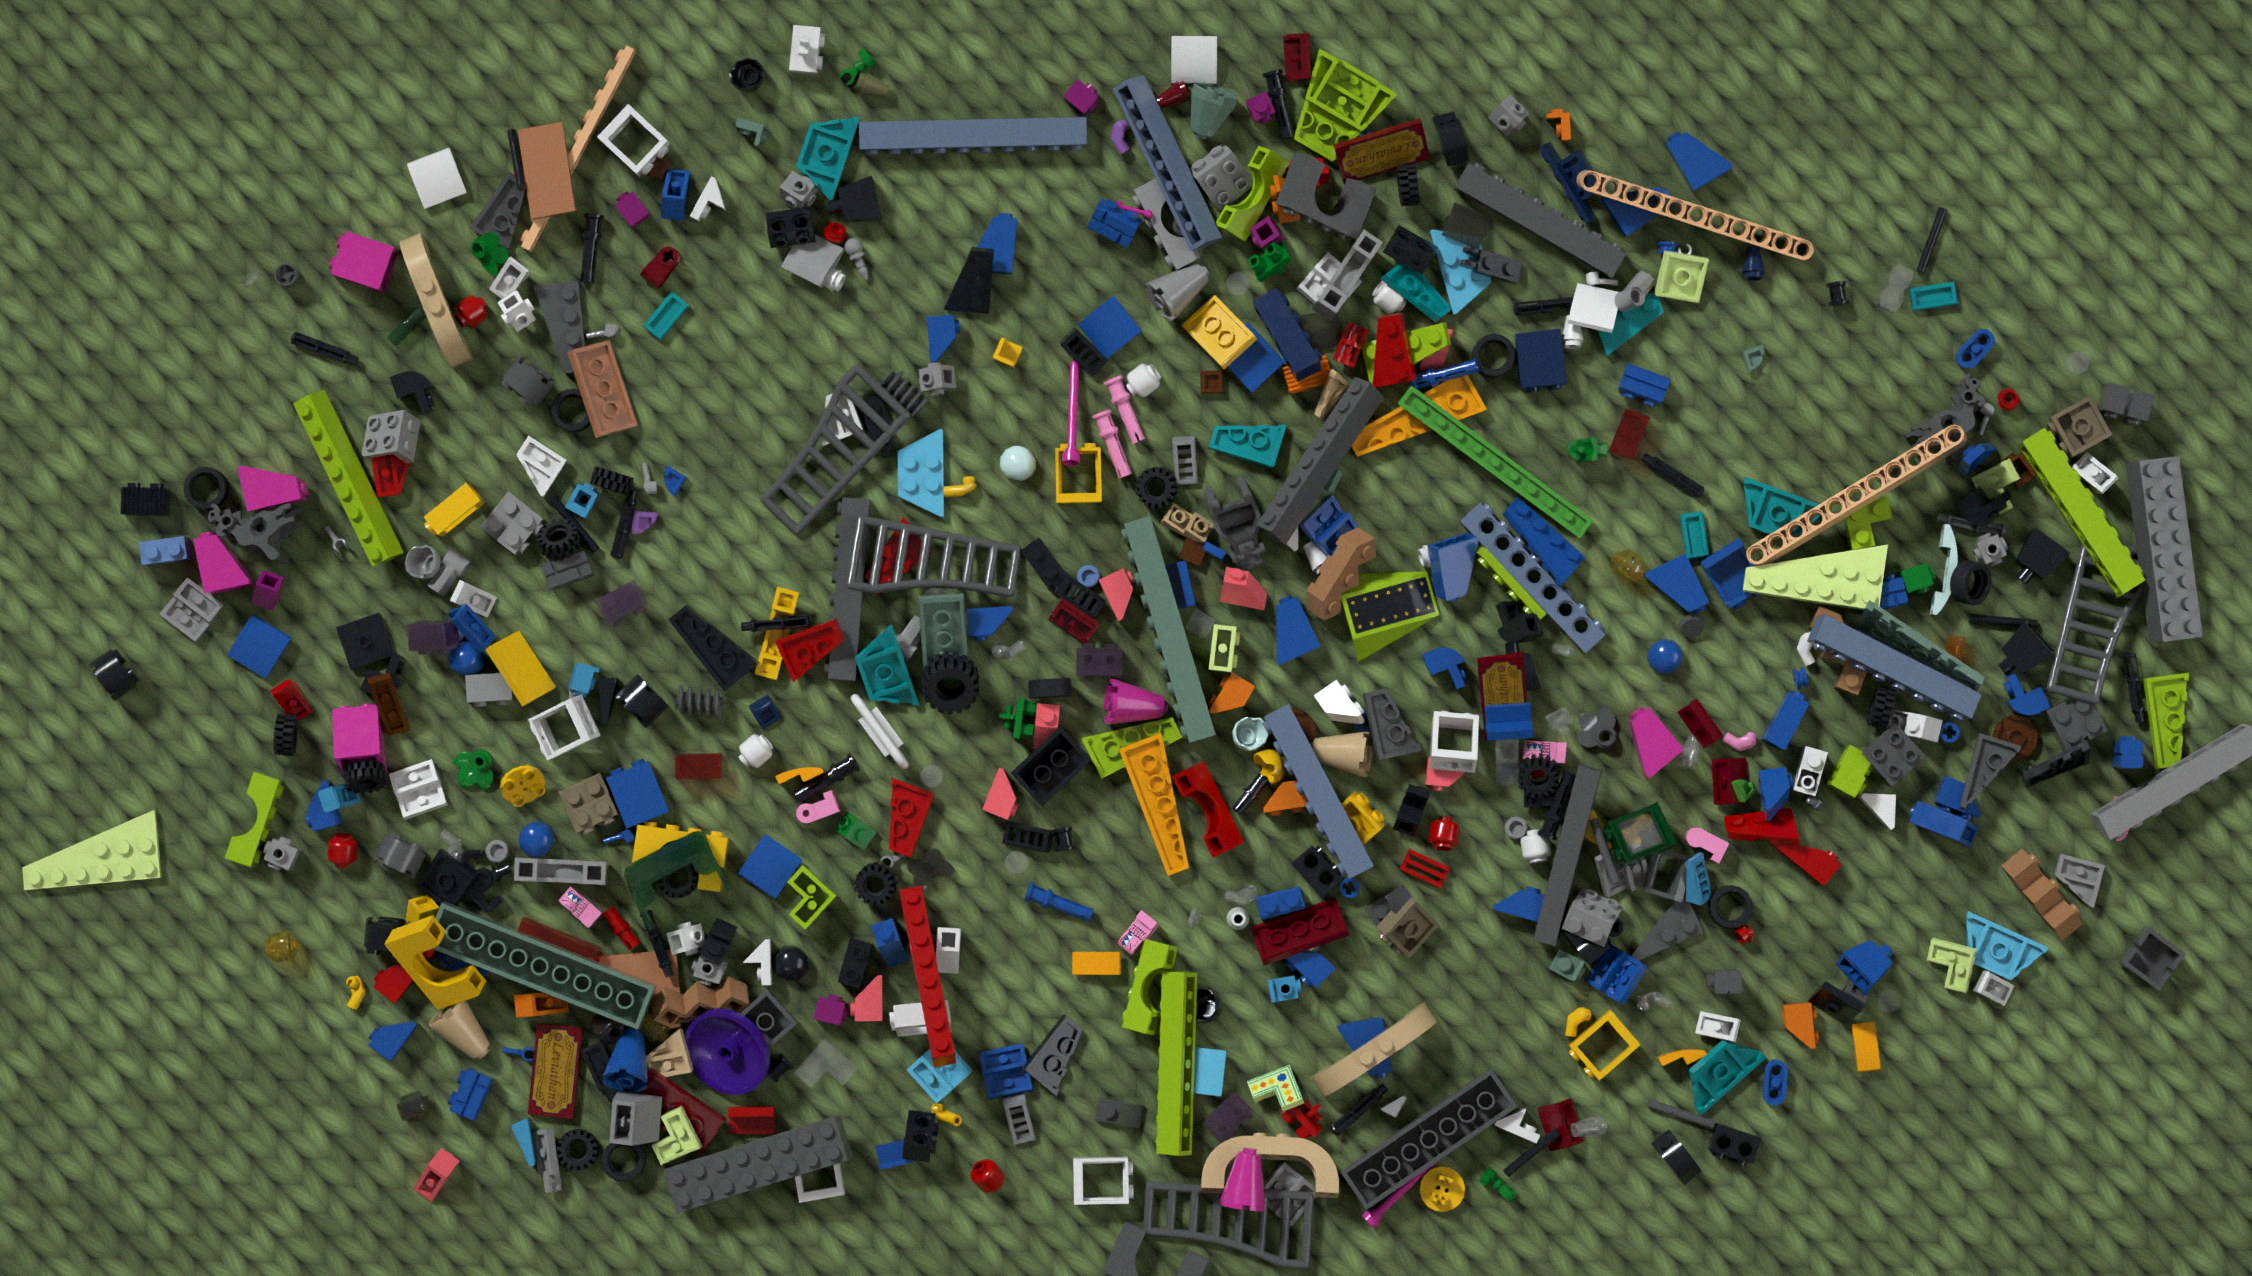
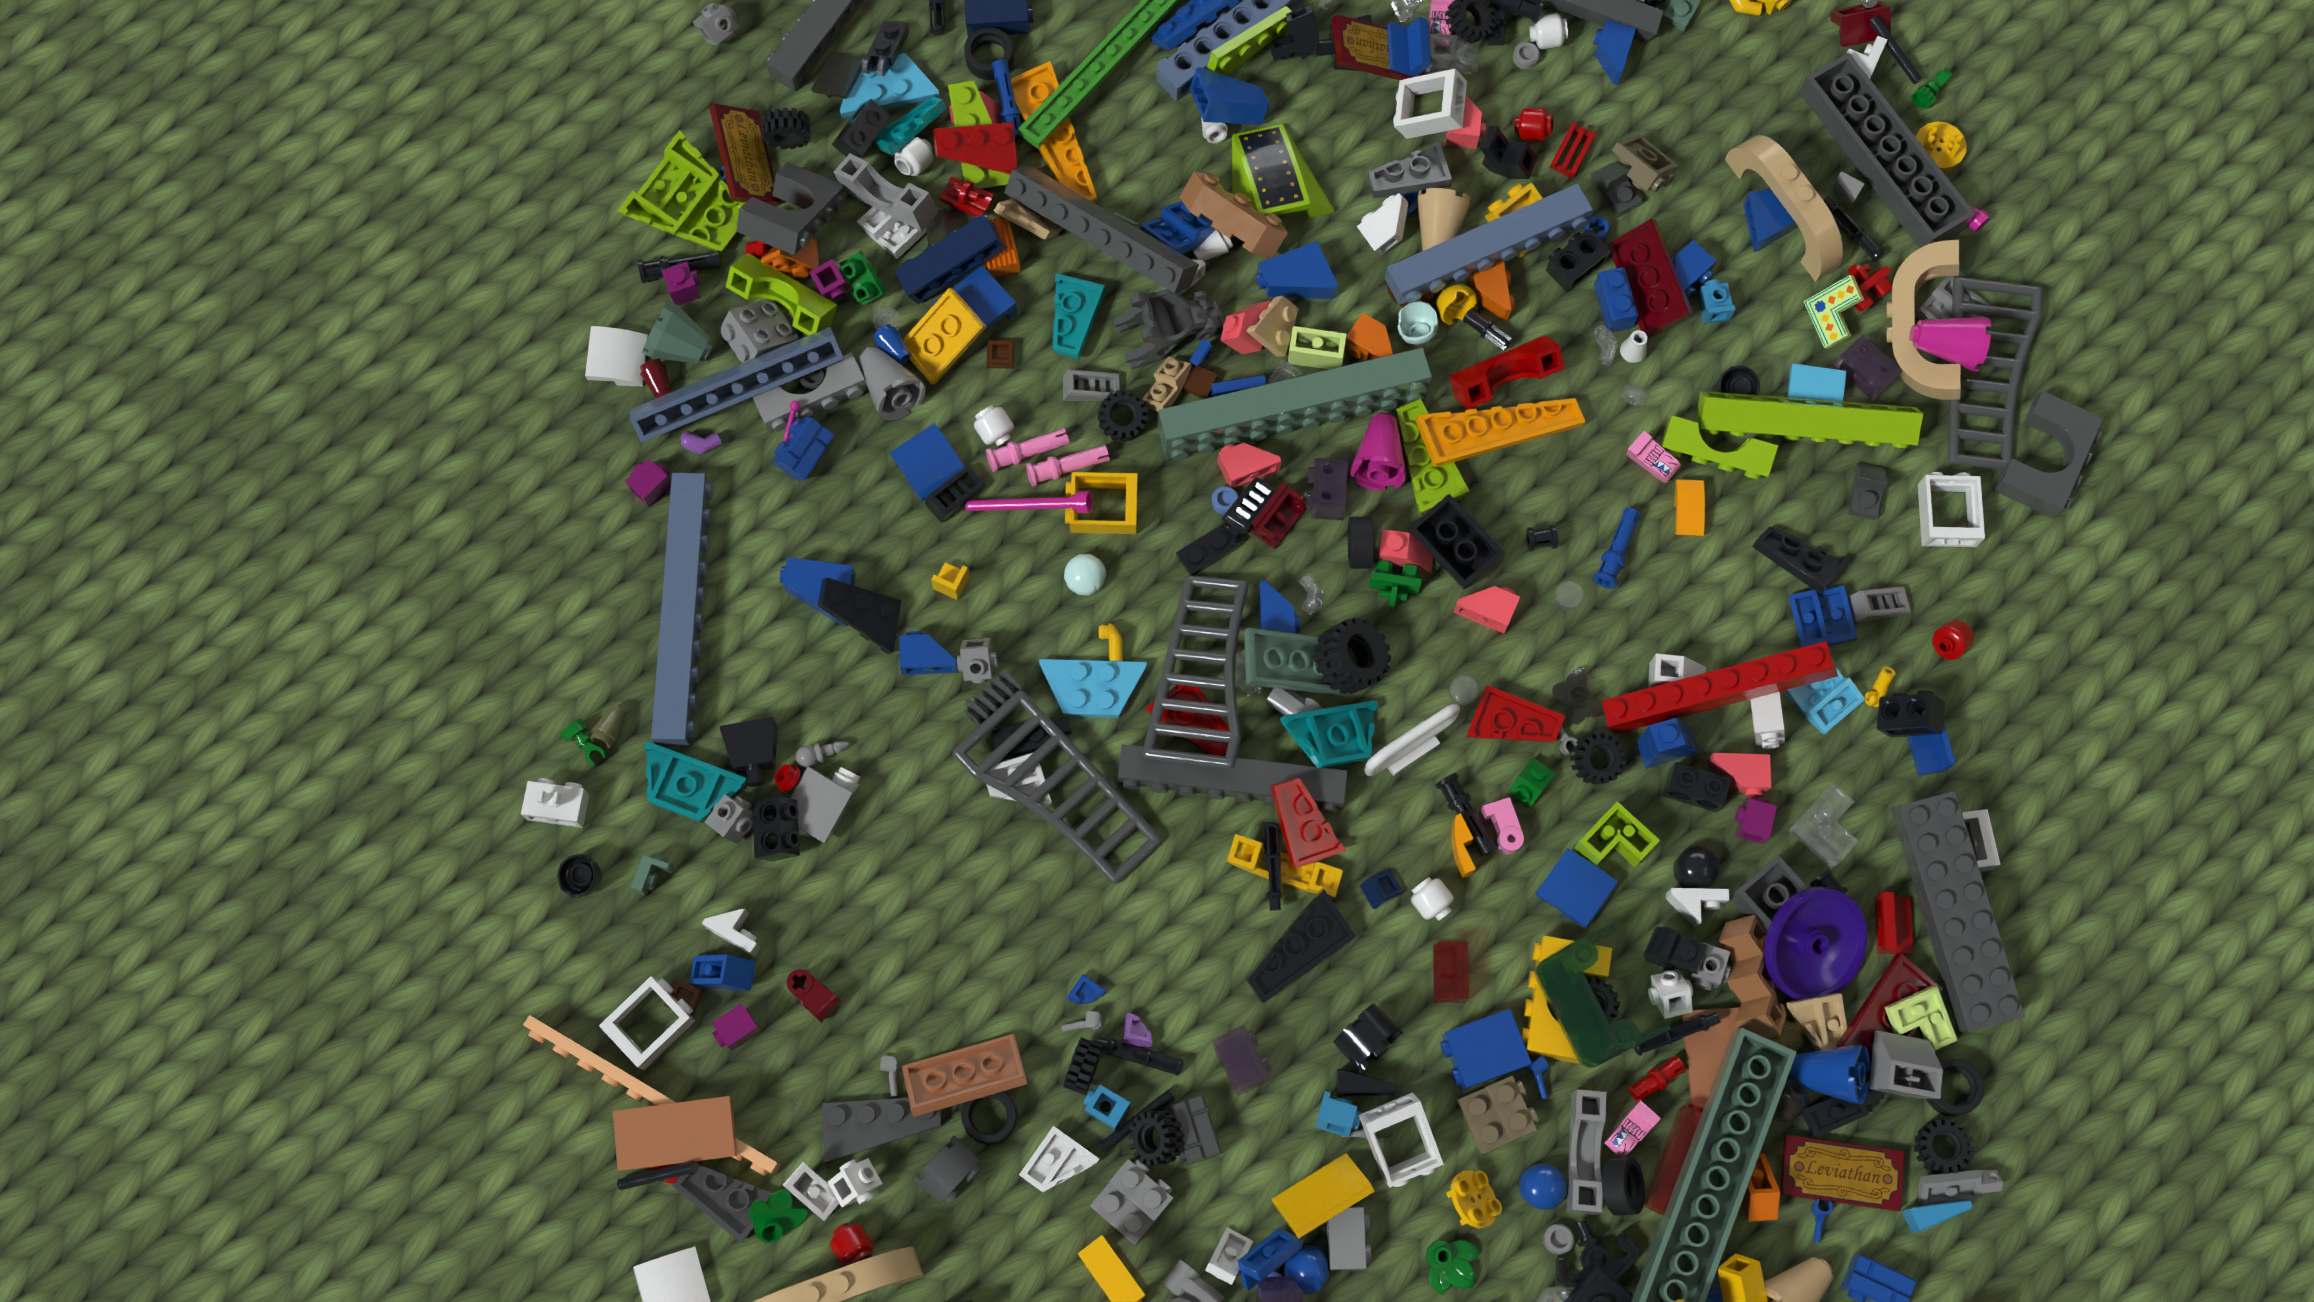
camera: 90 degrees left, 15 degrees down
black pin [580,213,604,283] -> none
teal tile [643,291,689,340] -> none
dark grey piece [676,685,725,719] -> none
black slope [1002,821,1054,853] -> none
dark red hinge [1283,33,1311,82] -> none
blue brick [1421,647,1467,690] -> none
black brick [1432,111,1469,167] -> none
none -> blue cone [873,324,911,364]
none -> tan wing [1247,296,1299,357]
none -> black tyre [1602,1157,1645,1216]

